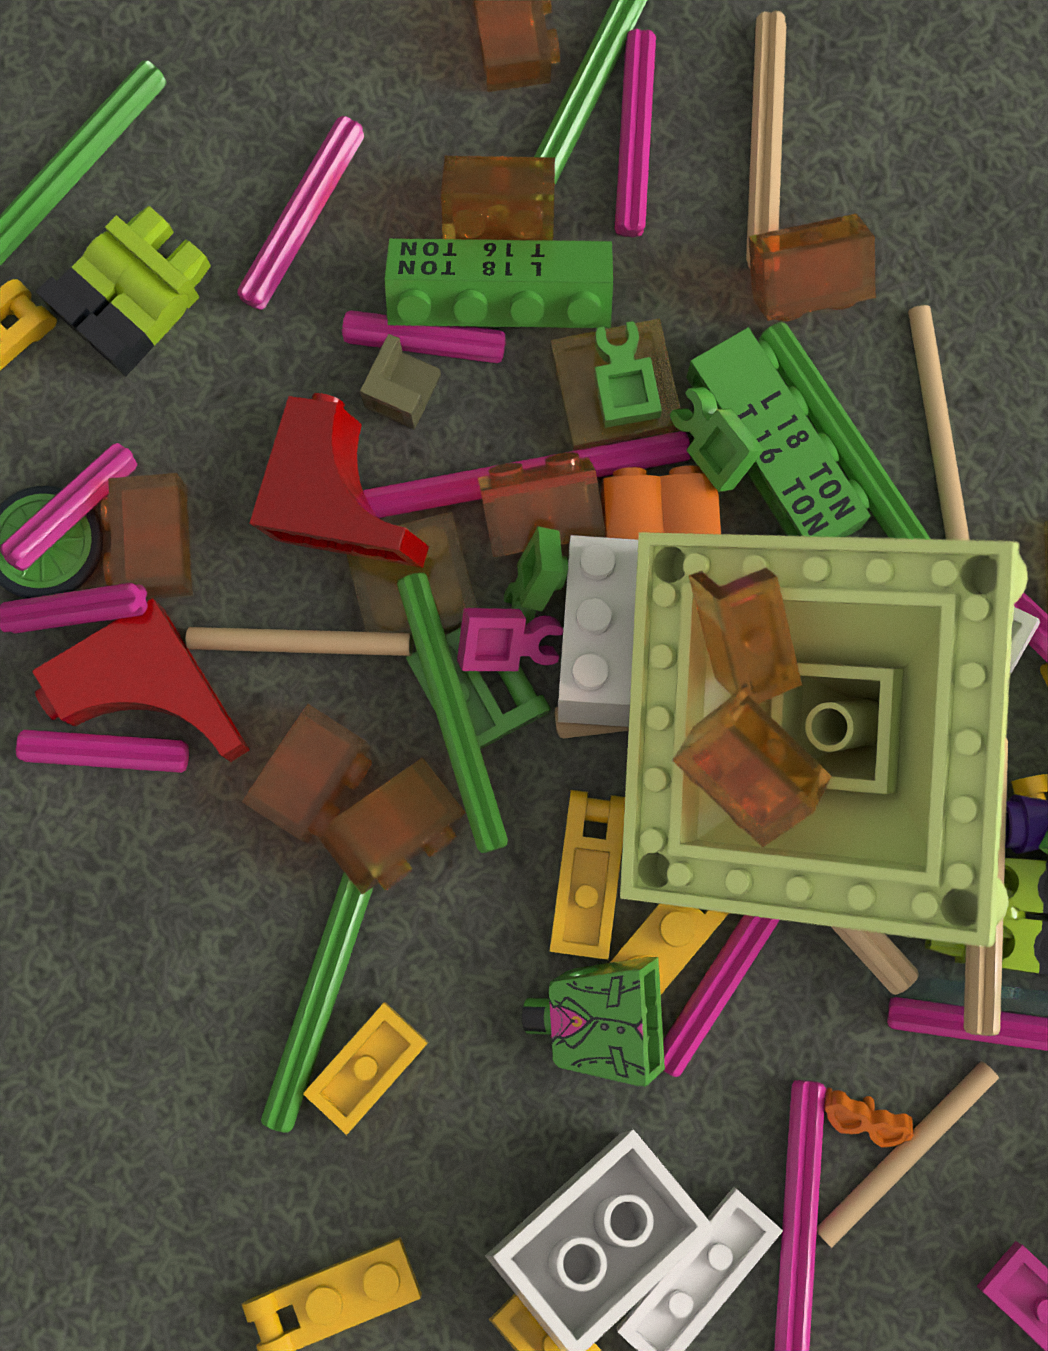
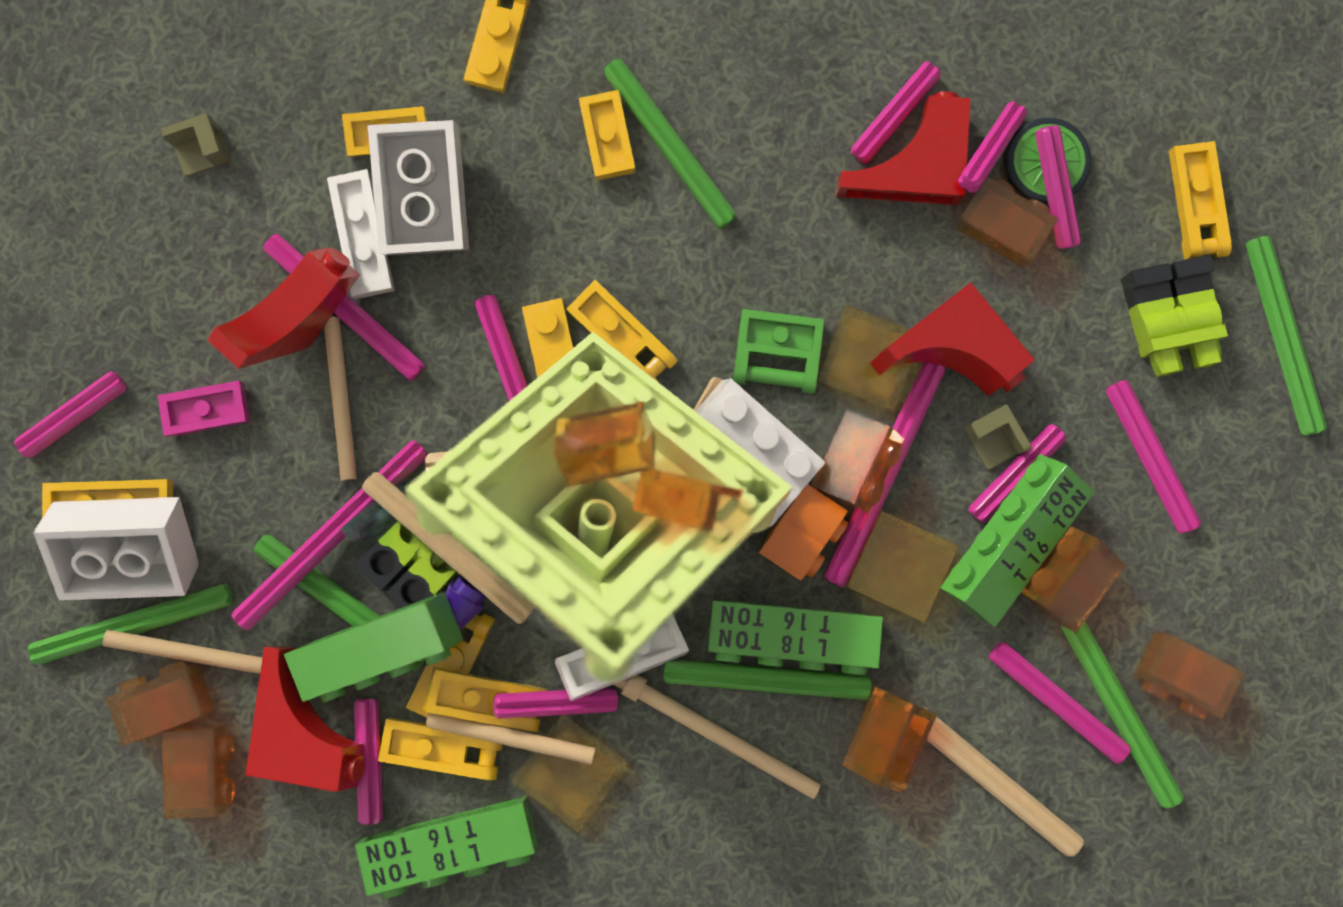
camera: 130 degrees right, 5 degrees up
tan bar [186,627,414,656] -> none
clear orange brick [242,703,372,844] -> none
clear orange brick [319,757,466,895] -> none
bright green axle [397,573,508,853] -> none
dark pink plate [457,608,563,671] -> none
bright green plate [504,526,568,624] -> none
bright green torso [522,957,665,1086] -> none
bright green plate [594,321,662,428] -> none
bright green plate [670,387,764,492] -> none
orange piece [825,1087,913,1148] -> none
none -> red arch [207,247,360,369]

